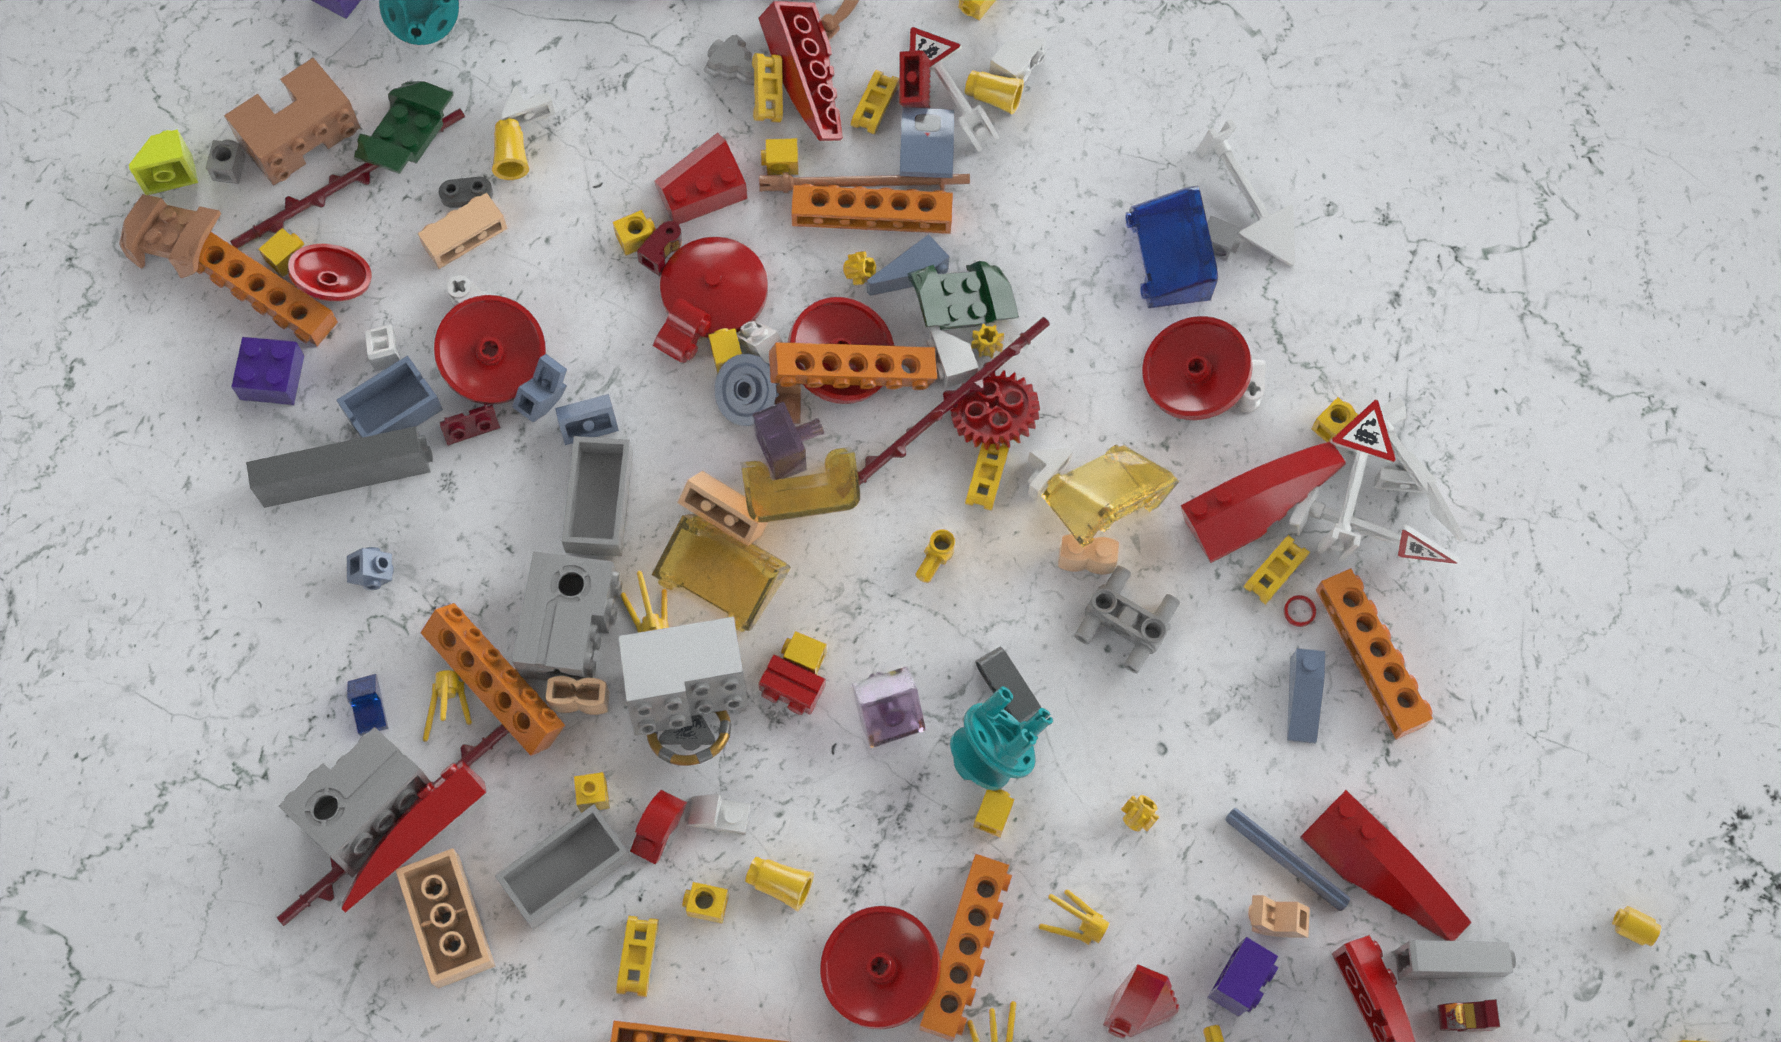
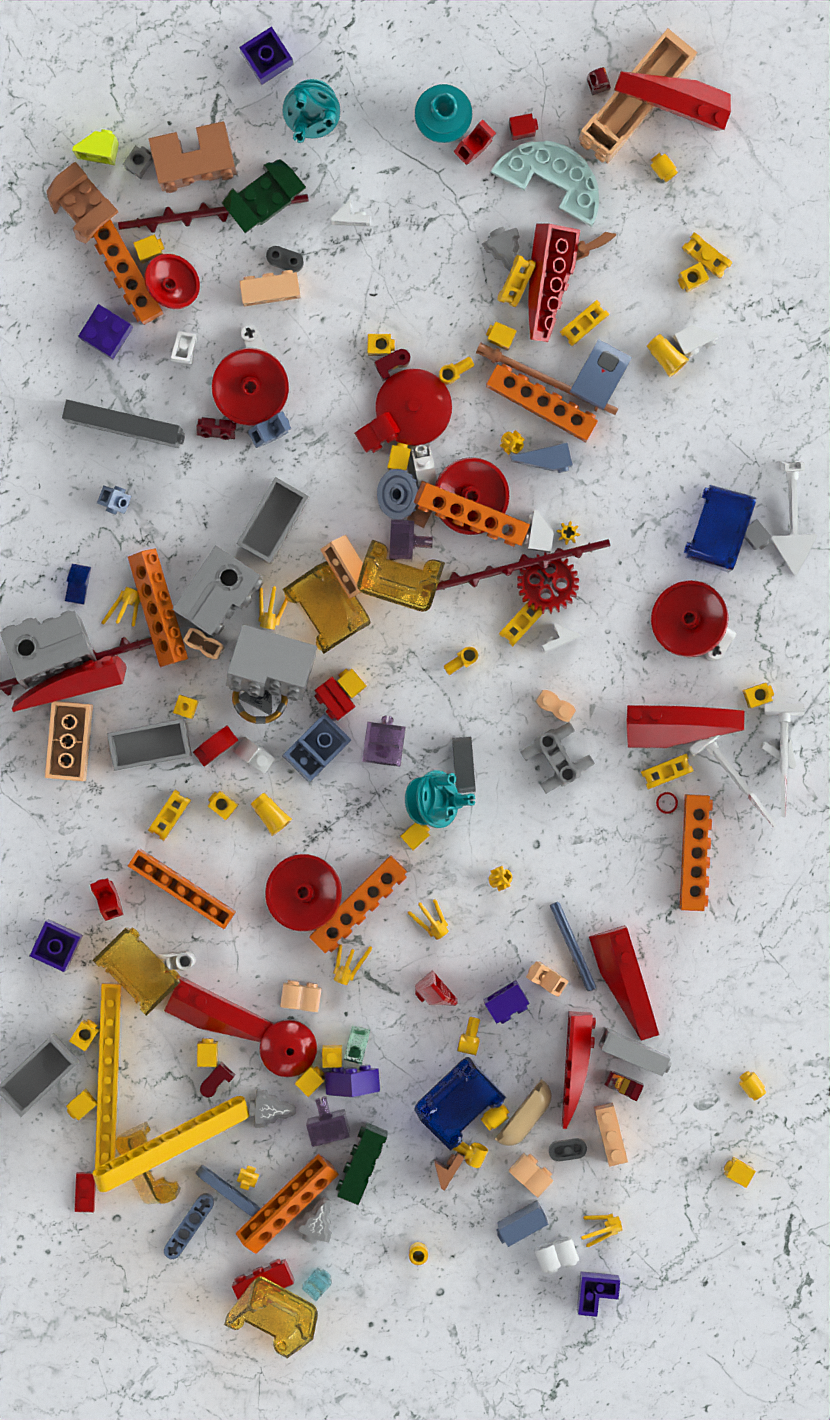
camera: 30 degrees right, 20 degrees up
sand blue piece [336,355,443,438] -> none
yellow plant [492,118,529,180] -> none
sand blue brick [555,394,619,445] -> none
red wedge [654,132,748,225] -> none
red brick [899,50,931,108] -> none
piece [907,261,1019,330] -> none
white piece [909,27,1000,152] -> none
clear yellow windscreen [1041,445,1179,548] -> none
sand blue slope [1287,648,1325,743] -> none
white piece [1316,400,1396,561] -> none
none -> sand blue slope [282,713,351,783]
none -> yellow axle [439,357,474,385]

